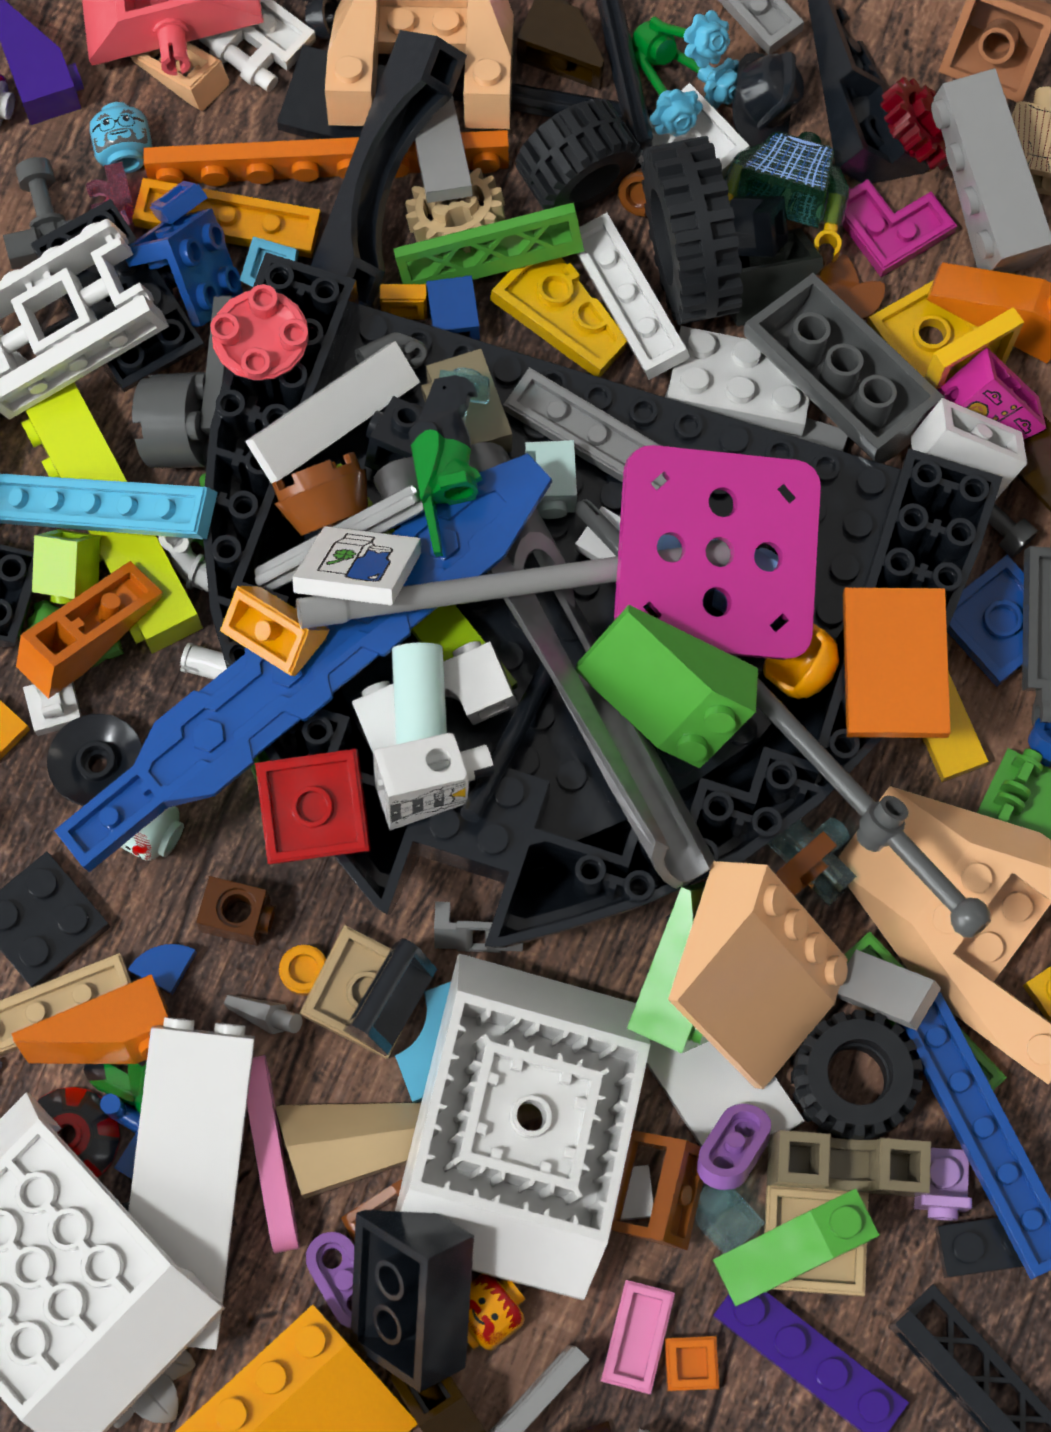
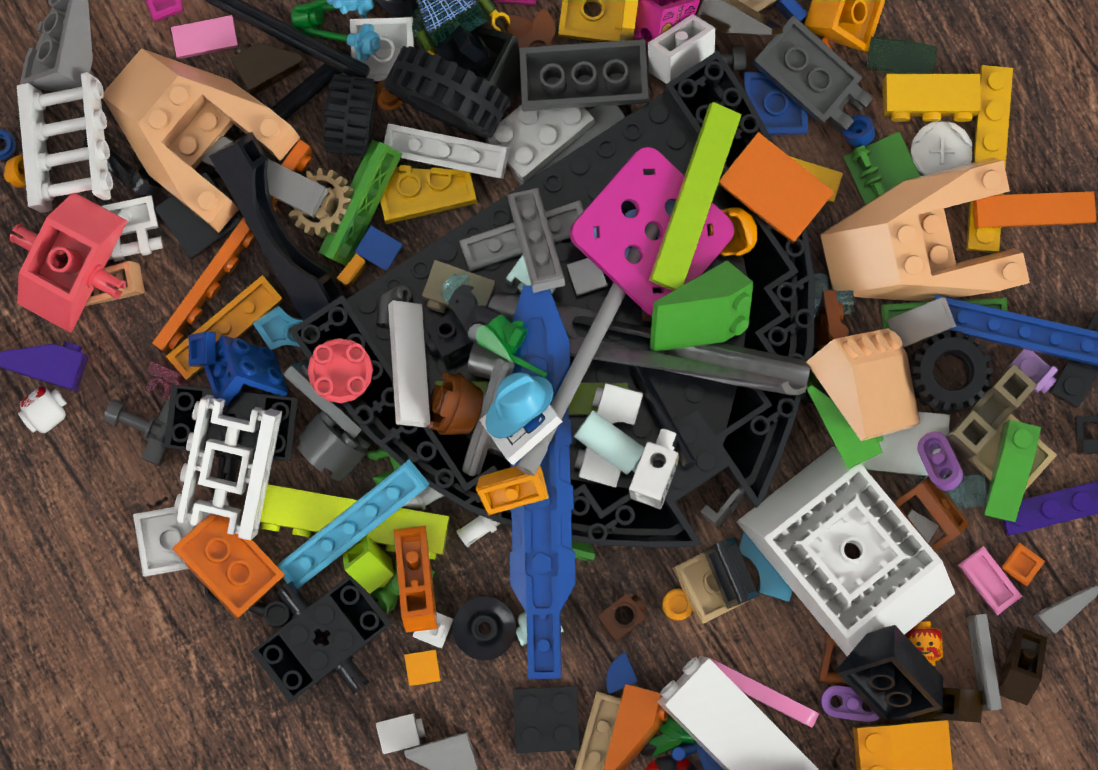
camera: 55 degrees left, 10 degrees up
medium azure head [89,102,152,174] -> none
light grey bar [224,995,302,1034] -> none
red tile [255,749,371,865] -> none
tan wedge [275,1103,542,1199] -> none
dark grey bar [575,499,991,938] -> none
none -> medium azure piece [485,373,553,439]
none -> light grey tile [507,188,565,293]
none -> lime tile [648,102,742,291]

